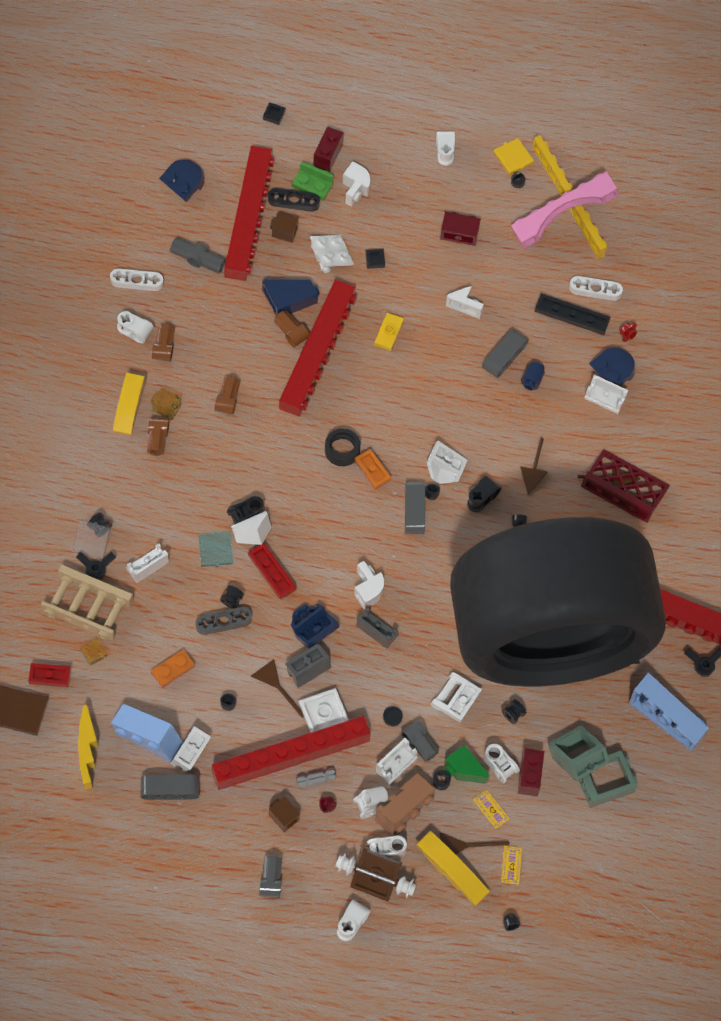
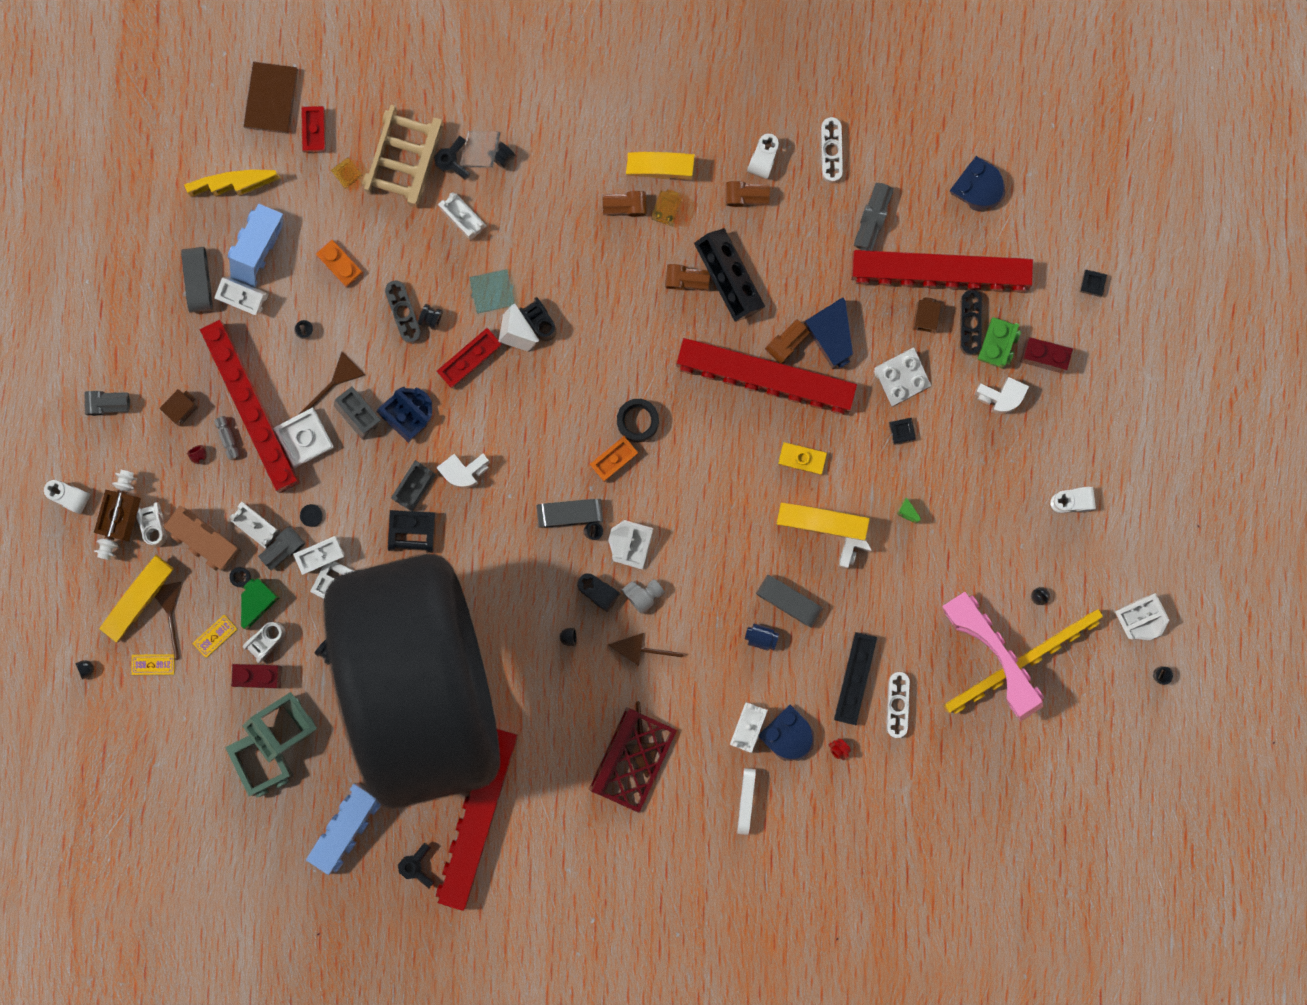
camera: 90 degrees right, 20 degrees up
white piece [353,786,388,819] -> none
dark red brick [440,211,481,246] -> none
yellow piece [493,138,534,175] -> none
none -> white hinge [293,536,345,575]
none -> black plate [388,510,436,553]
none -> light grey piece [621,579,665,614]
none -> black brick [694,228,766,322]
none -> white beam [737,768,756,835]
none -> yellow slope [776,503,870,541]
none -> bright green slope [897,498,921,524]
none -> white slope [1115,593,1170,640]
none -> black hinge [1153,666,1173,685]

